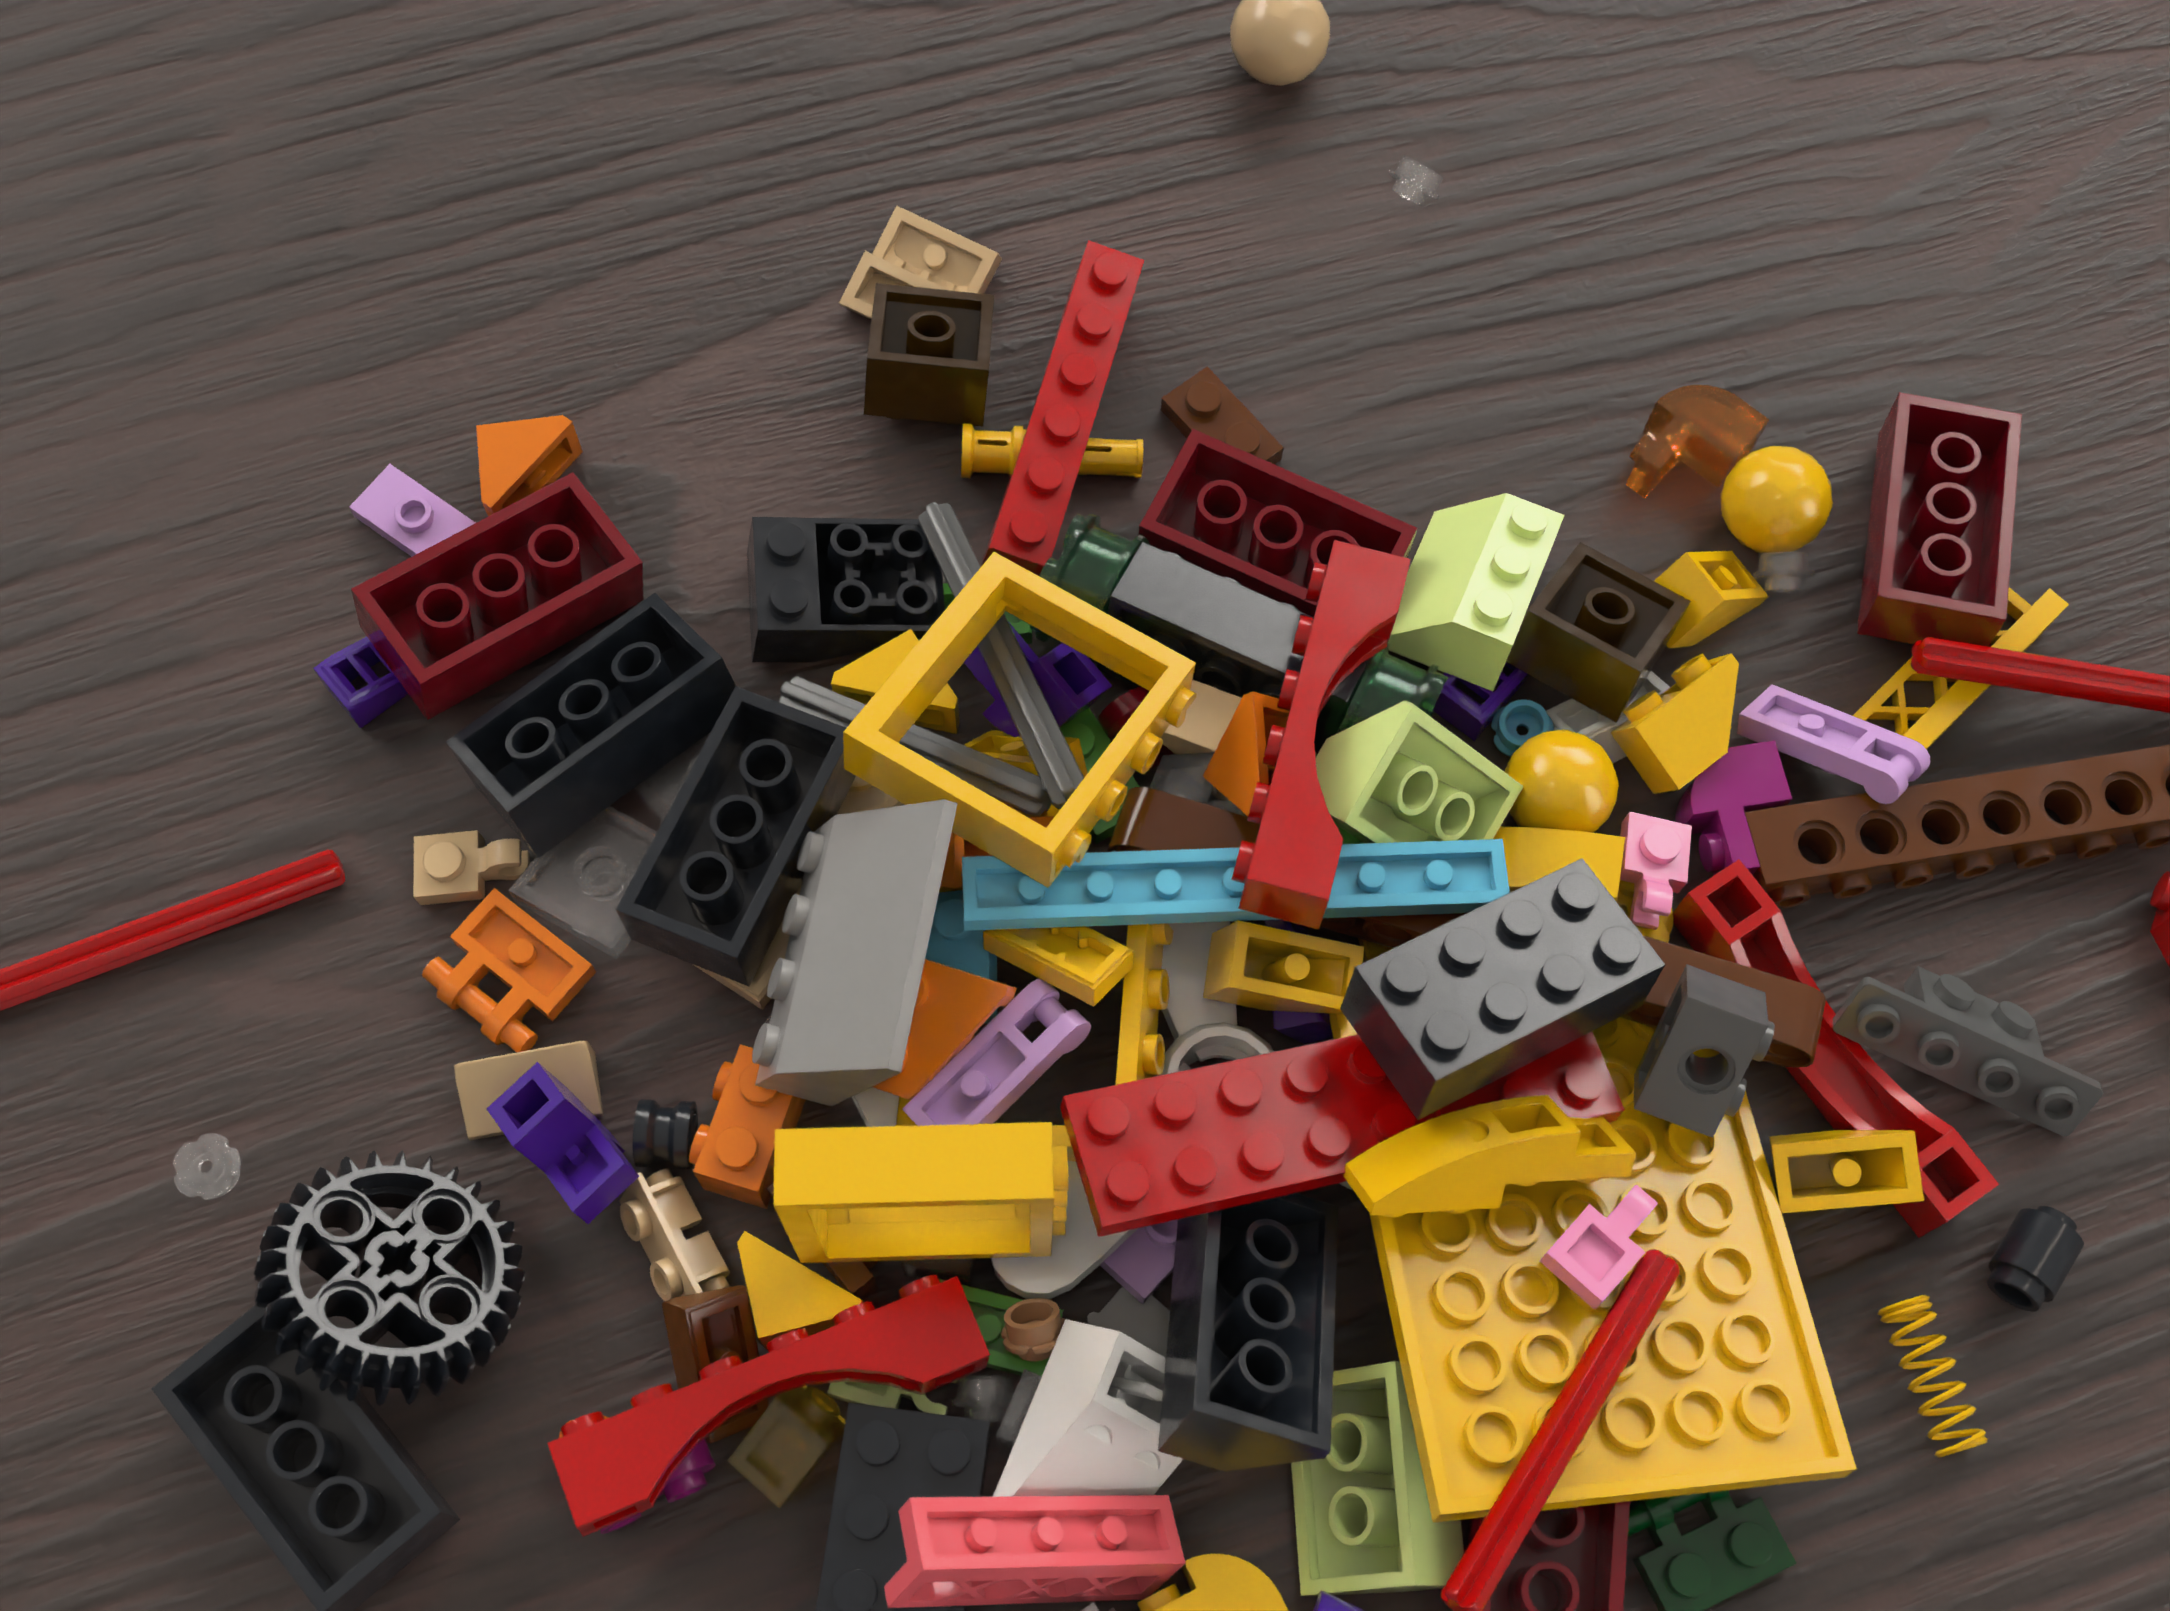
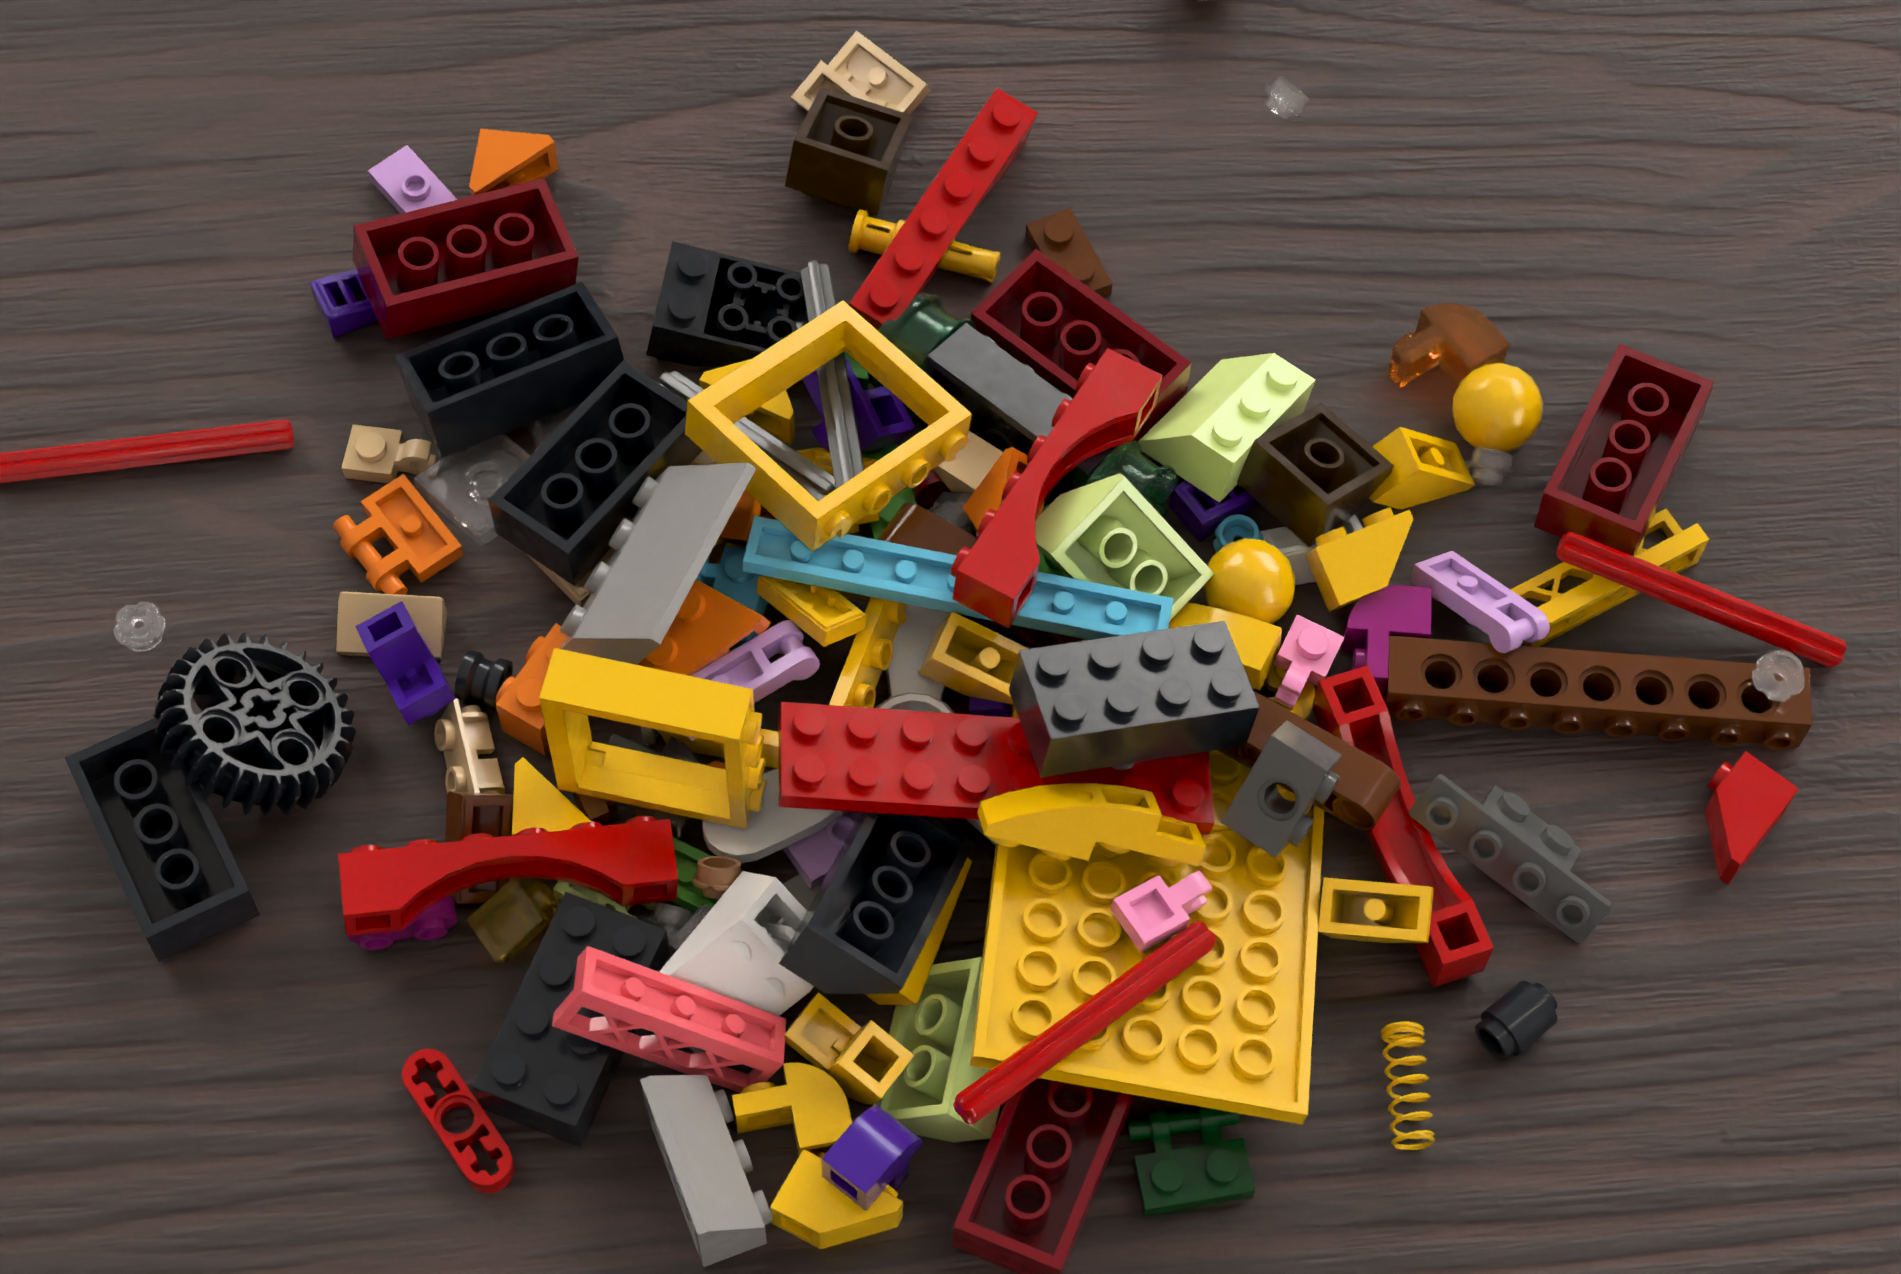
camera: 15 degrees right, 5 degrees down
none -> yellow brick [784,992,914,1105]

